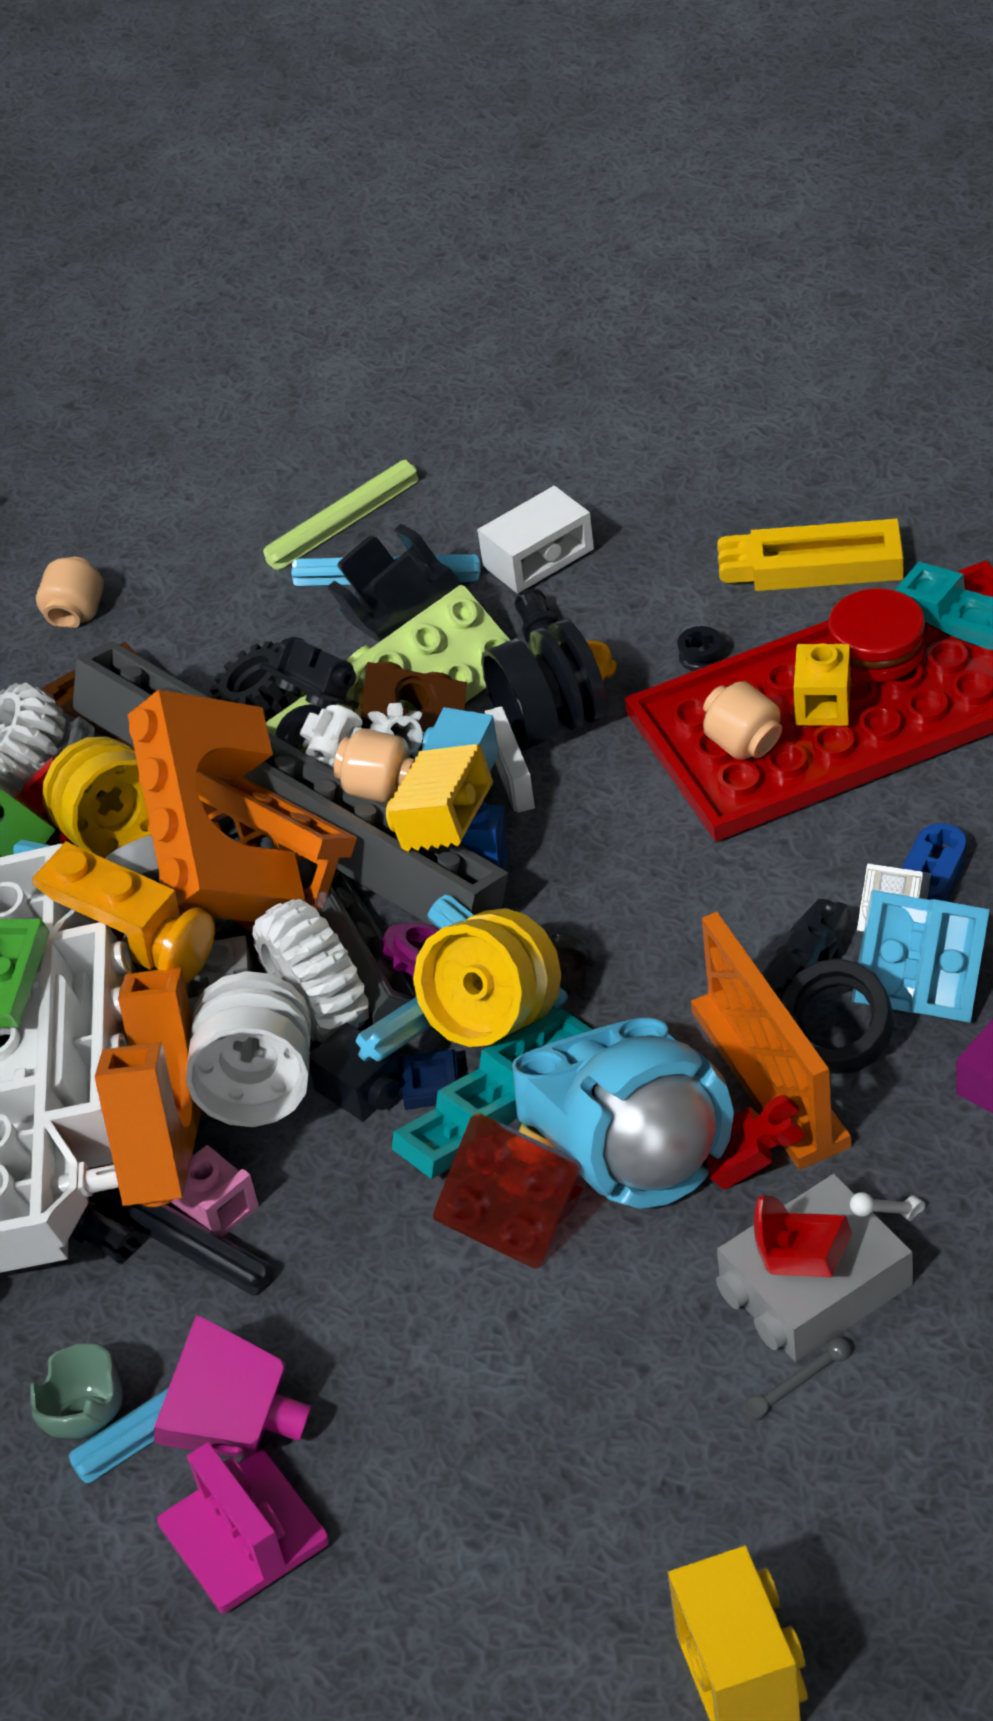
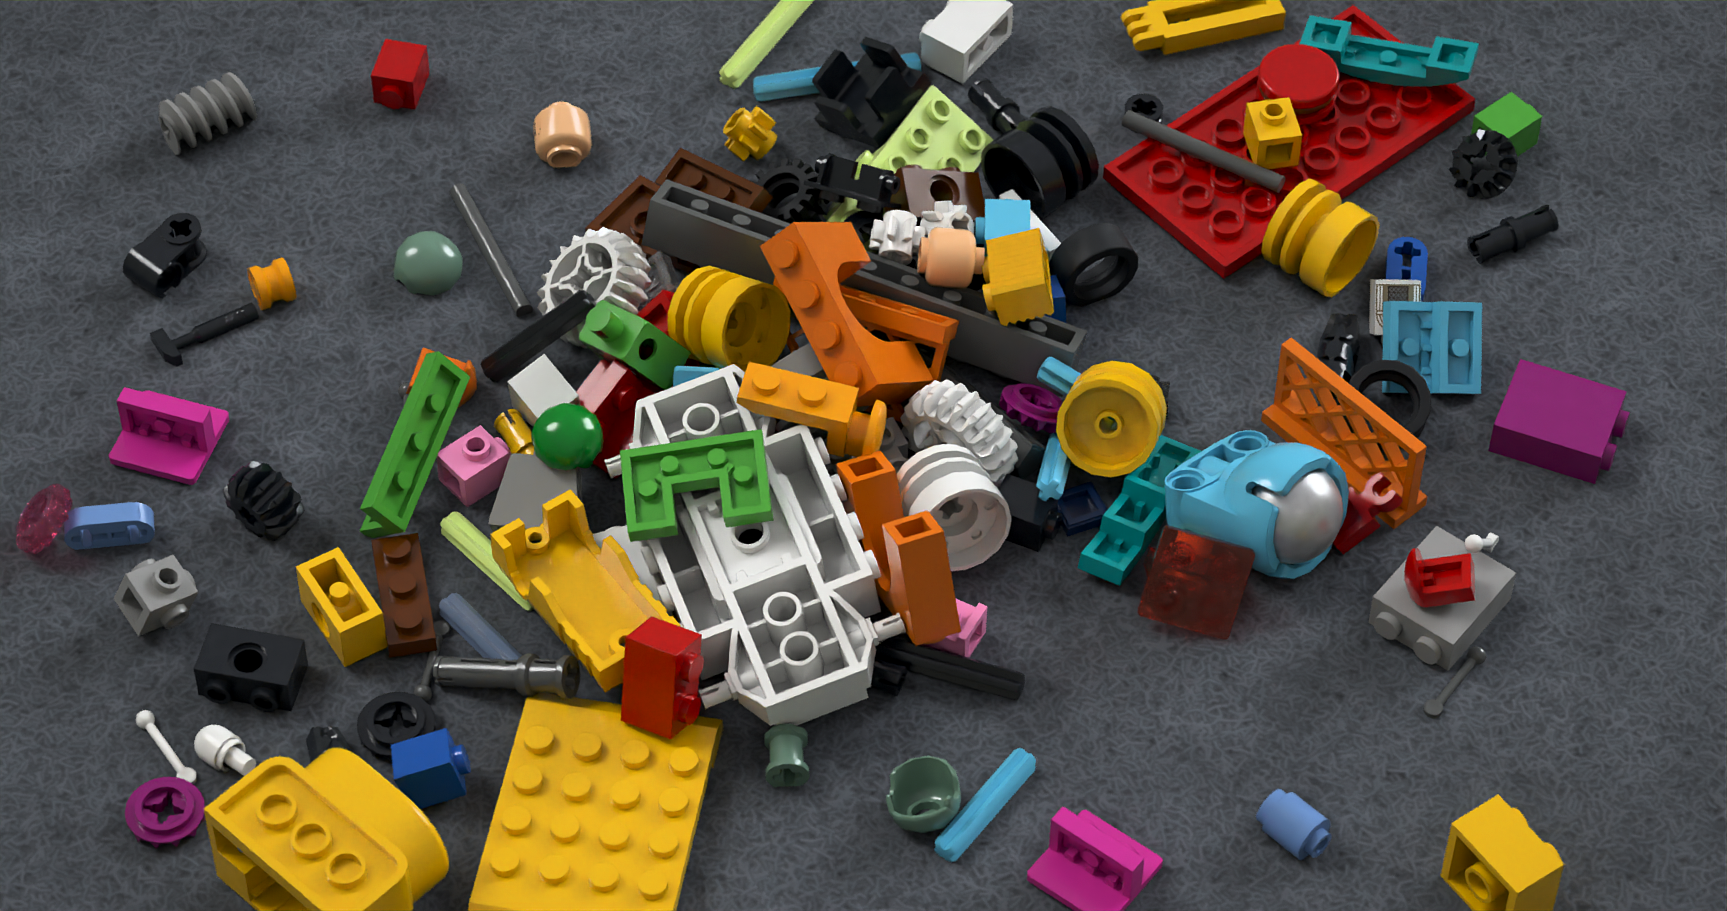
camera: 25 degrees left, 5 degrees up
dark pink torso [154,1316,312,1458] -> none
light nougat head [703,681,782,760] -> none
none -> reddish brown plate [655,148,773,213]
none -> yellow gear [723,106,777,162]
none -> black tyre [1049,223,1139,307]
none -> dark grey bar [1122,110,1285,193]
none -> medium blue brick [1256,789,1332,860]
none -> yellow wheel [1261,179,1379,298]

